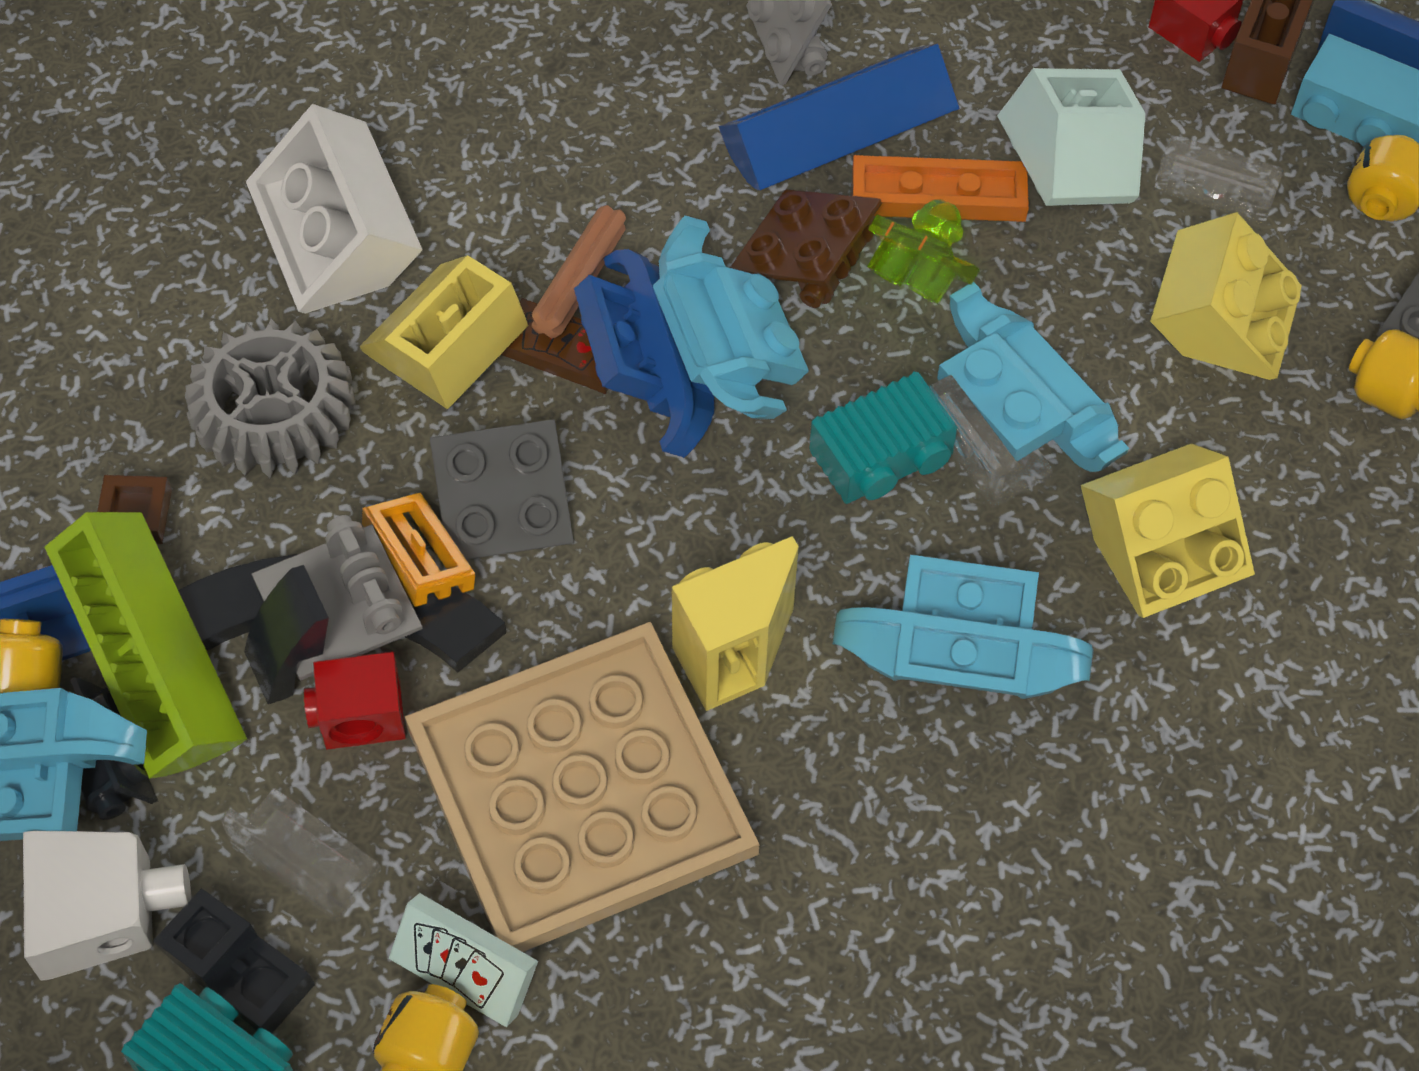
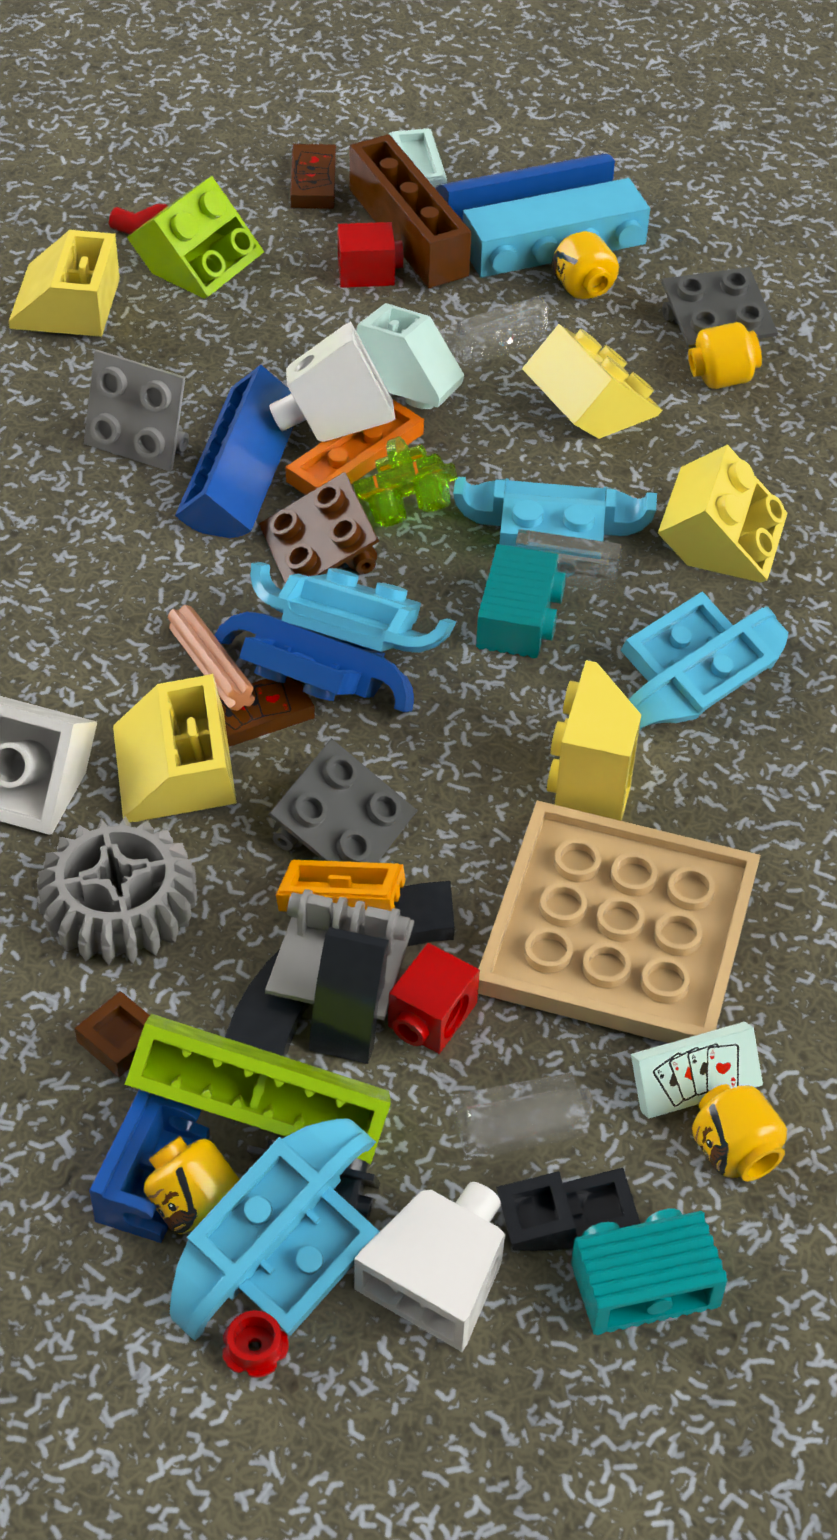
camera: 50 degrees left, 10 degrees down
none -> white torso [269,322,396,442]

